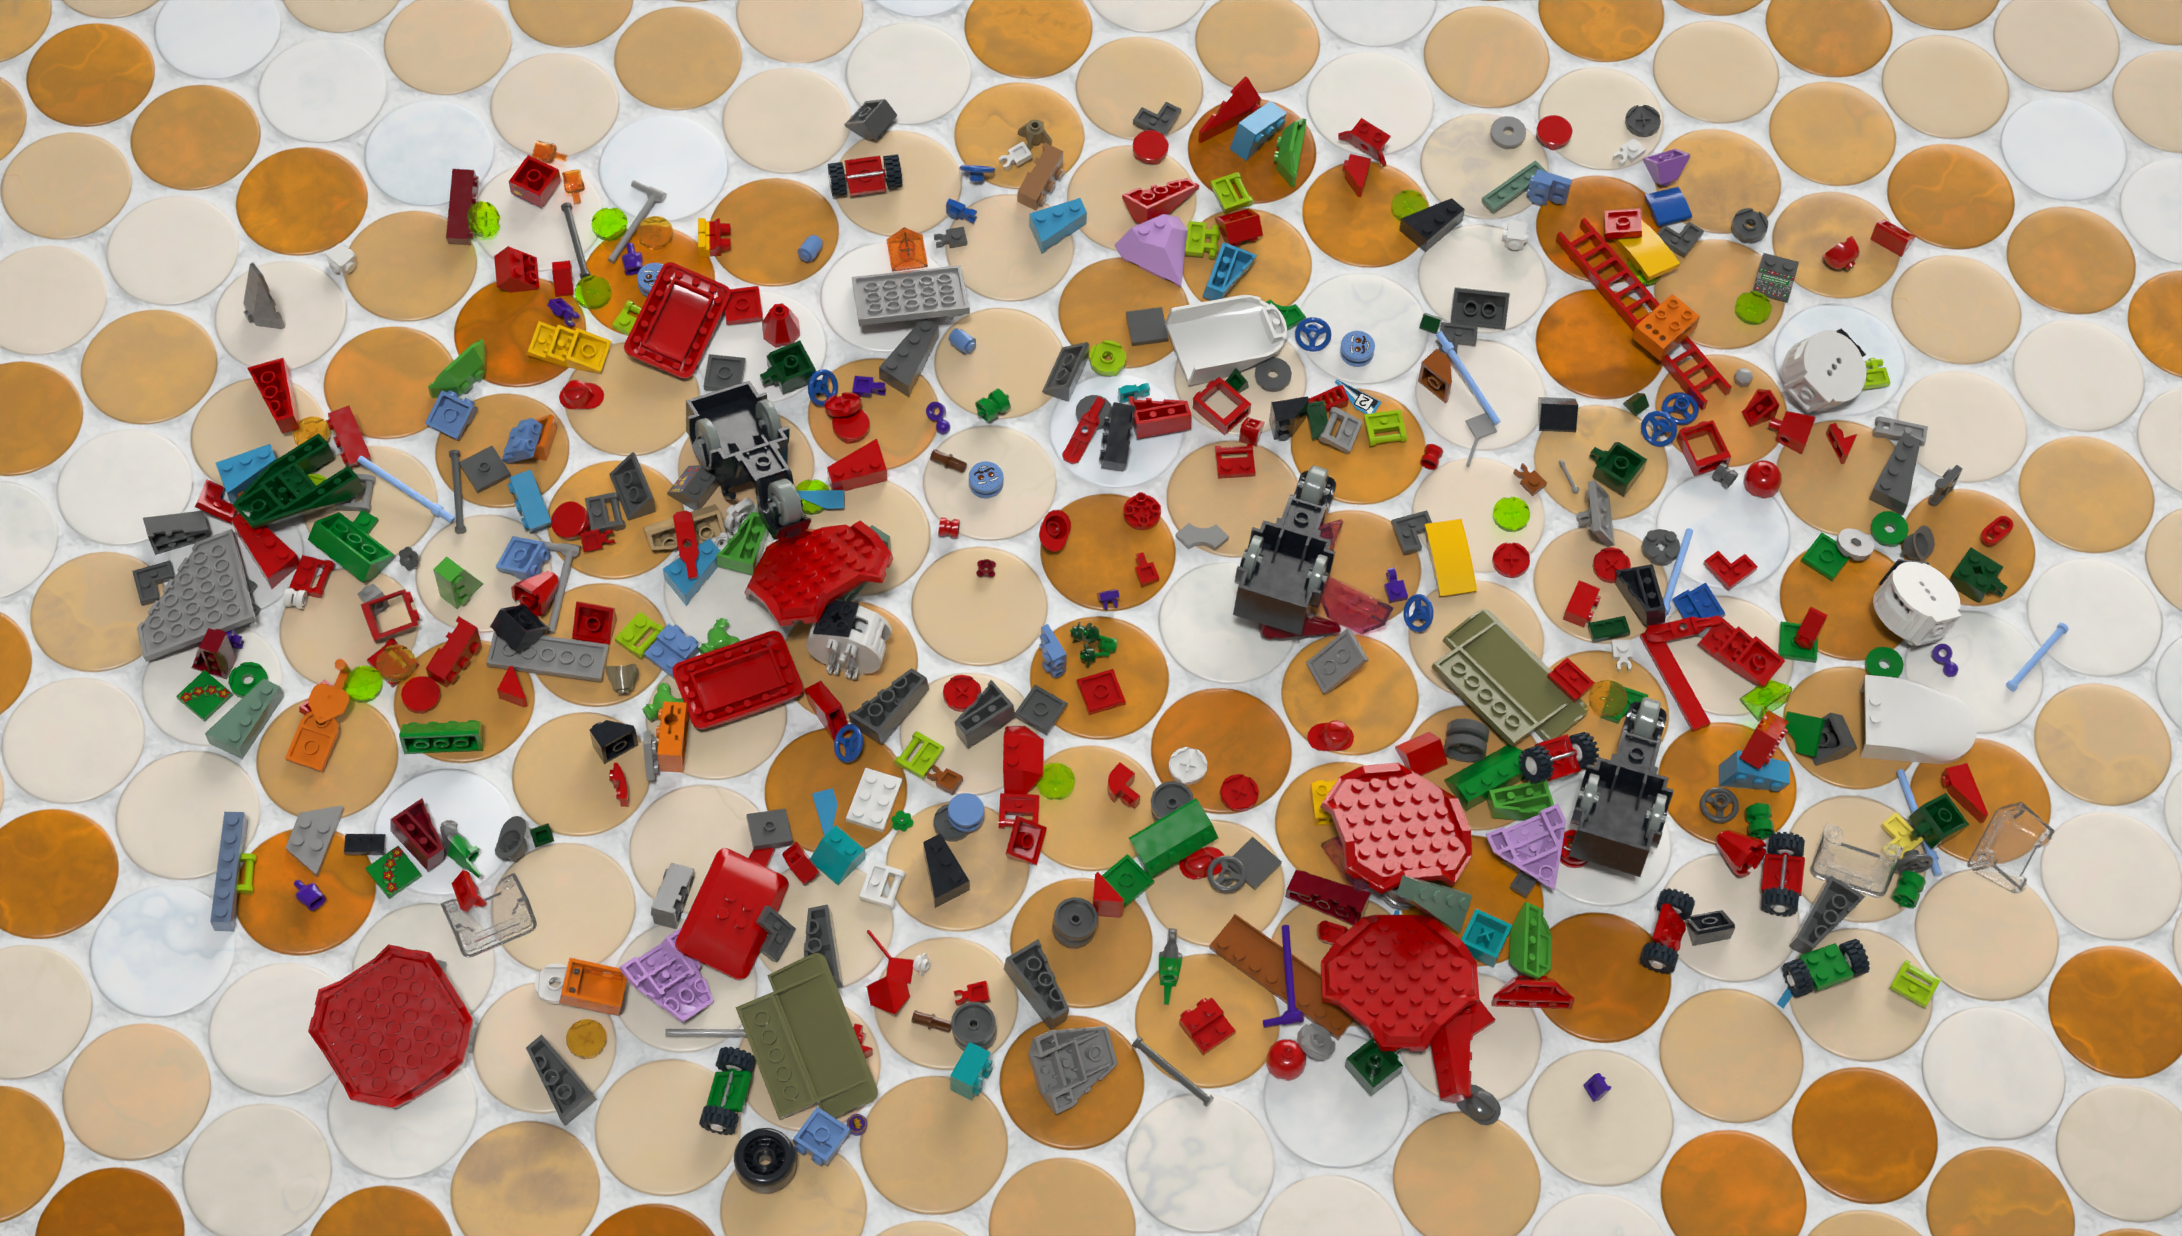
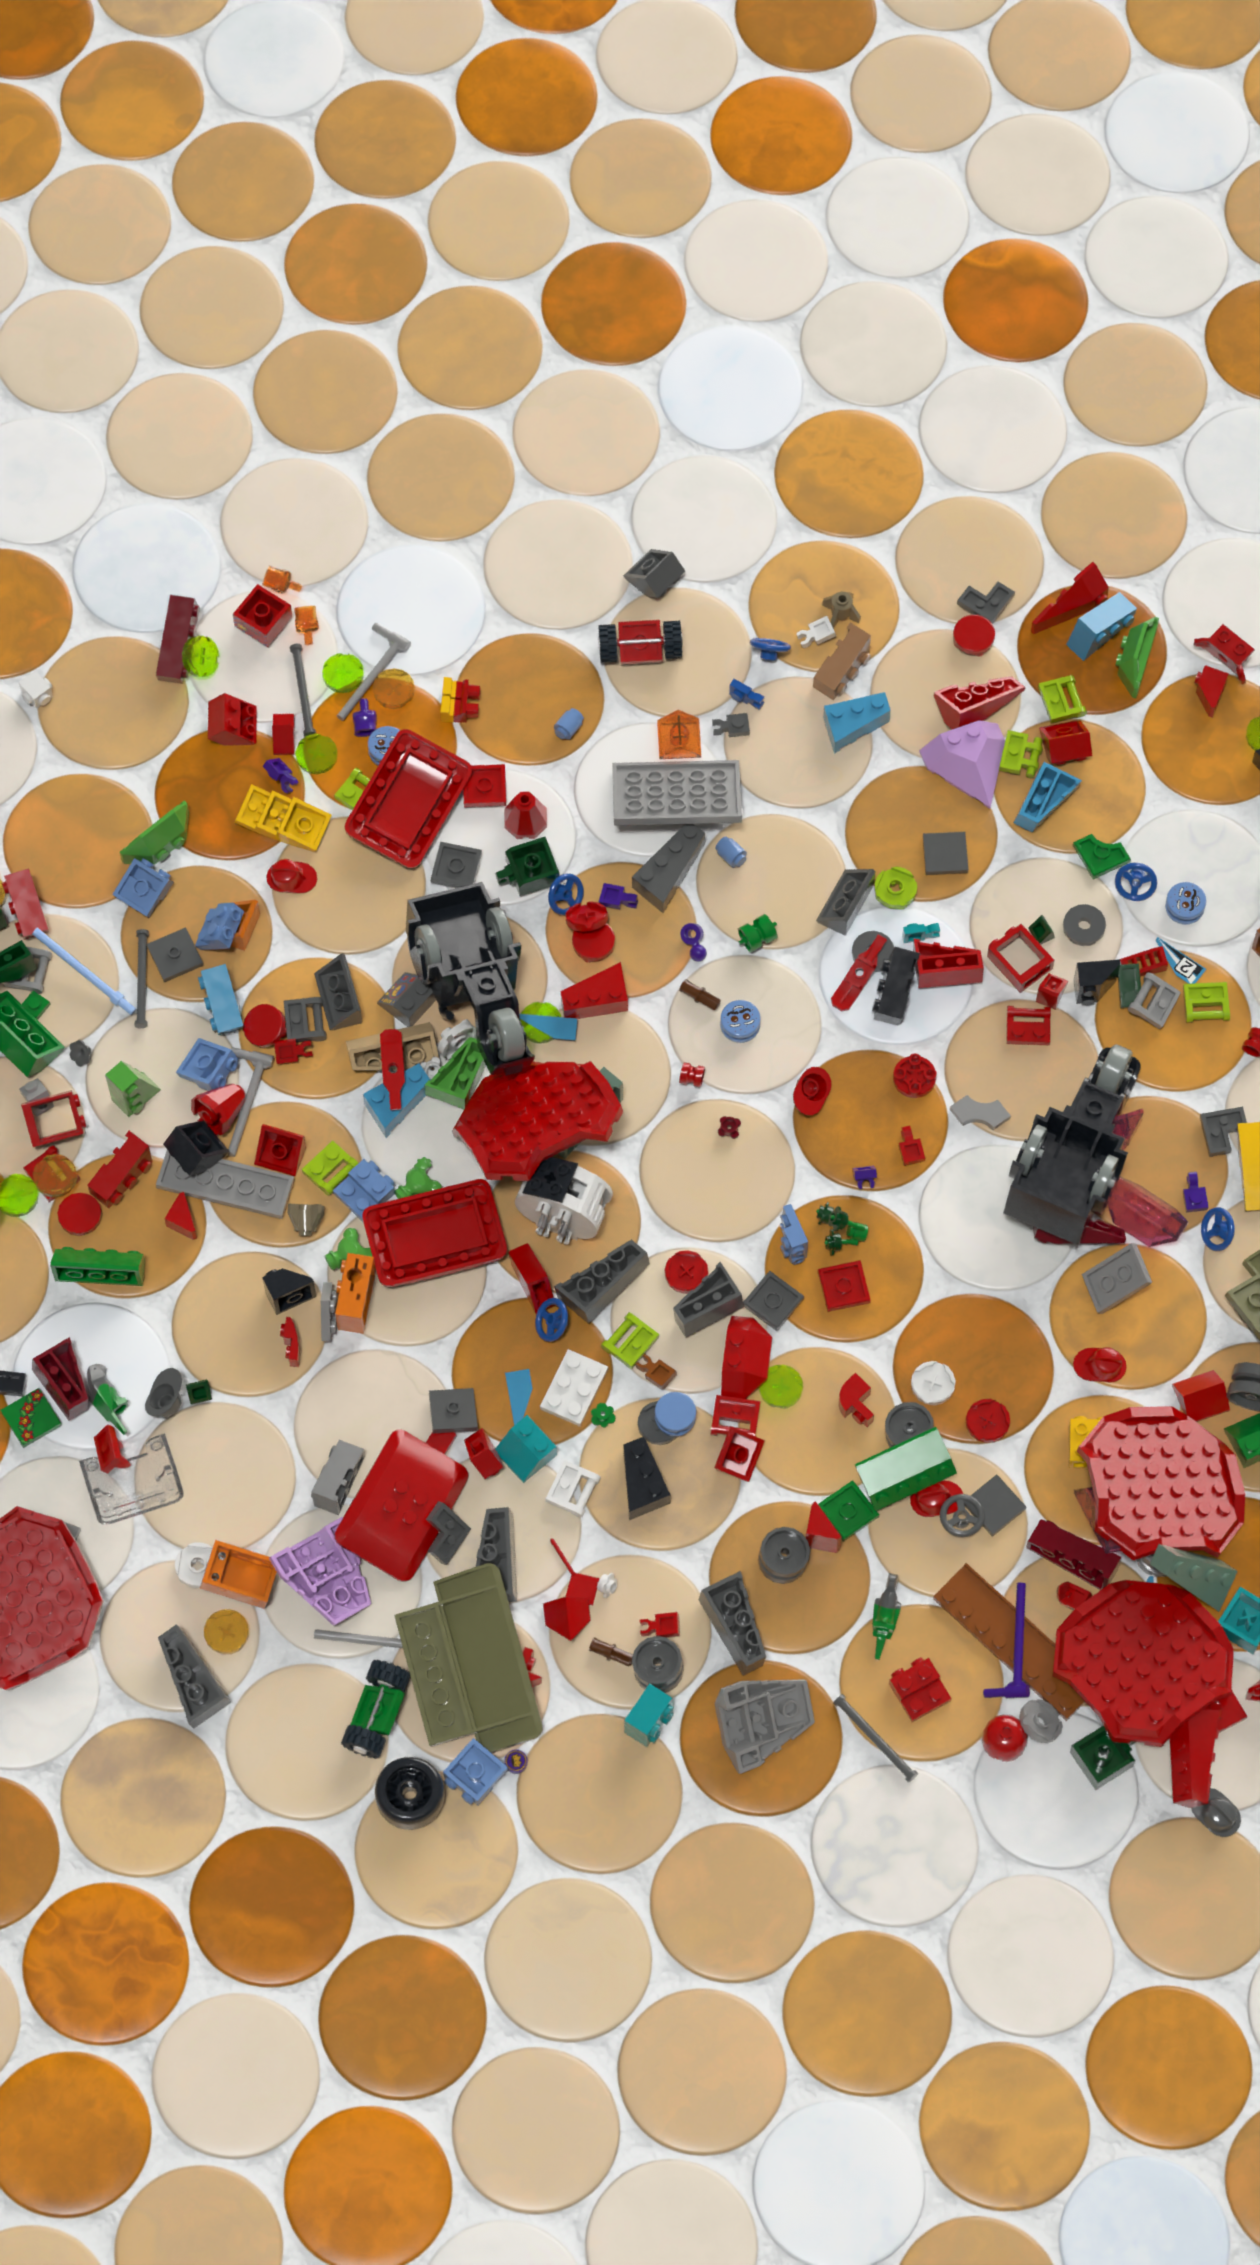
camera: 10 degrees right, 5 degrees up
white windscreen [1165,295,1287,385] -> none

